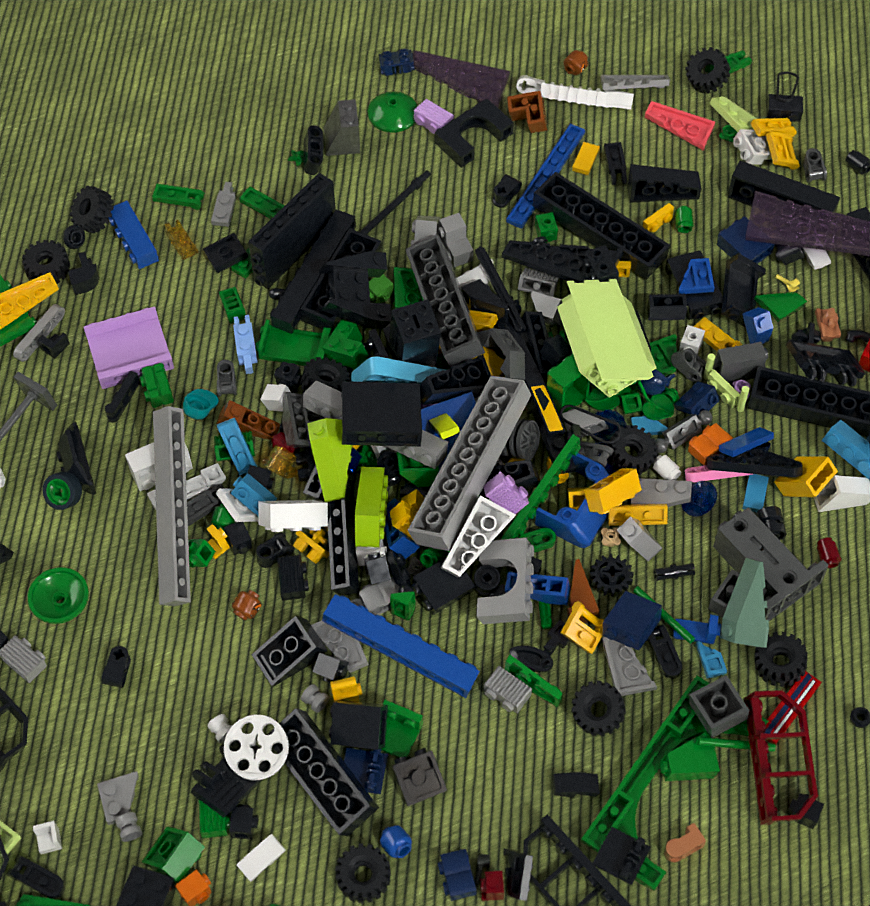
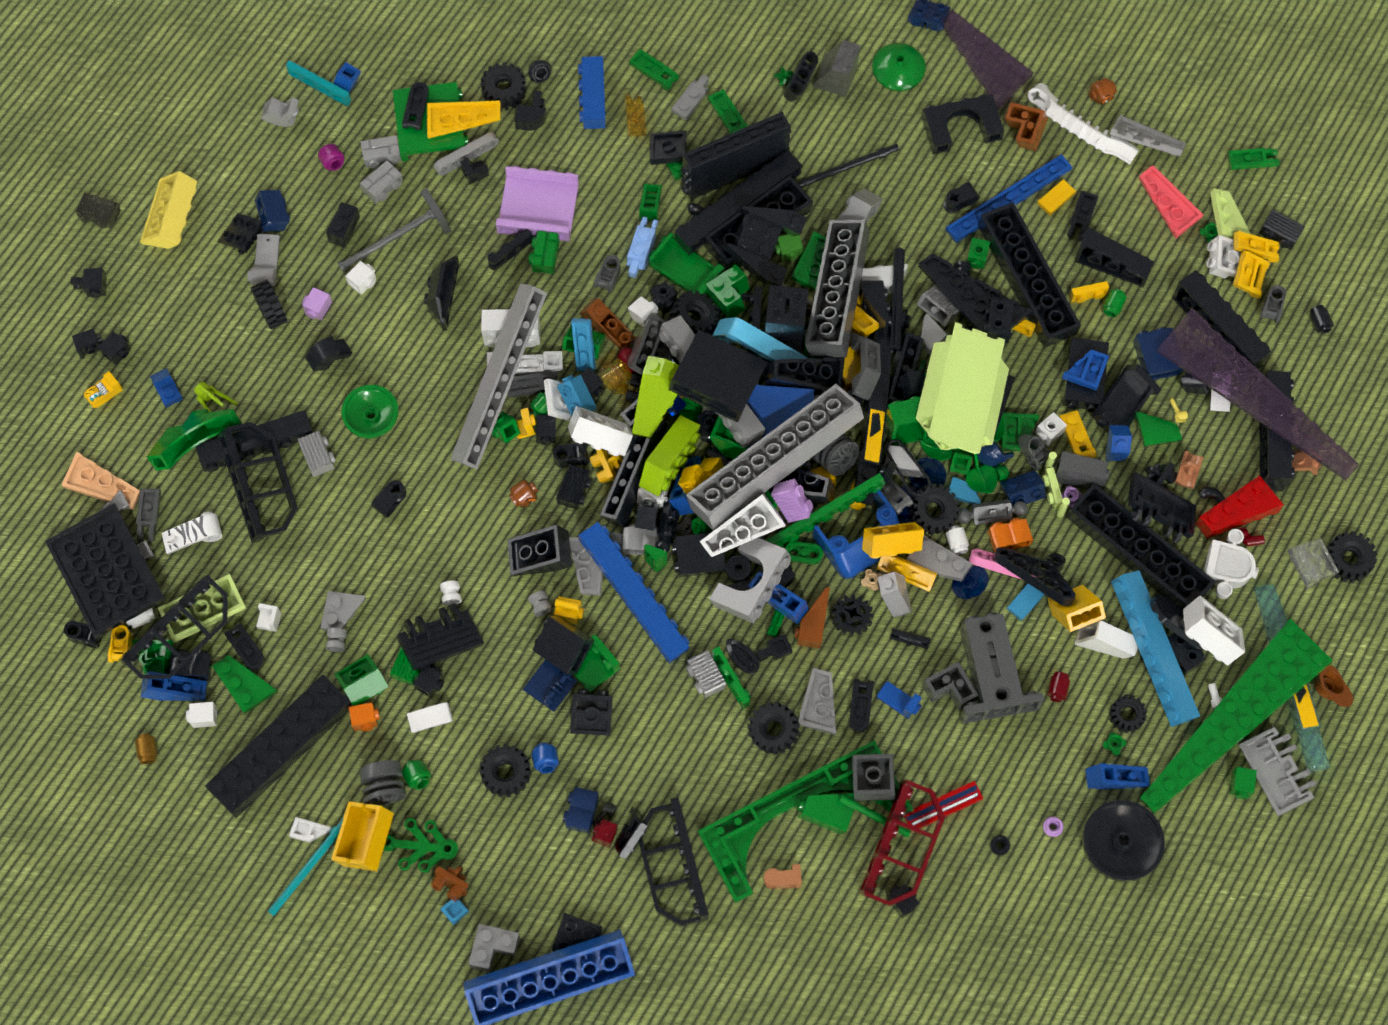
camera: 25 degrees right, 10 degrees up
wheel [42,472,82,510] -> none
black tyre [70,186,114,233] -> none
teal cap [182,389,219,420] -> none
white wedge [224,715,289,780] -> none
black brick [267,708,379,836] -> none
brick [313,653,349,683] -> none
lavender brick [414,99,454,134] -> none
neon yellow tile [429,413,460,440] -> none
light grey brick [437,213,474,267] -> none
black slope [552,772,600,798] -> none
yellow plate [560,601,604,654] -> none
yellow brick [568,487,587,511] -> none
black hinge [593,827,651,886] -> none
dark blue brick [603,591,662,651] -> none
green bar [633,586,695,644] -> none
black brick [647,293,687,321] -> none
black tyre [685,47,731,93] -> none
dark azure tile [695,641,727,678] -> none
blue tile [719,427,774,457] -> none
sand green wedge [720,558,769,648] -> none
black tyre [755,632,807,687] -> none
black wheel [756,506,787,540] -> none
black piece [776,71,799,102] -> none

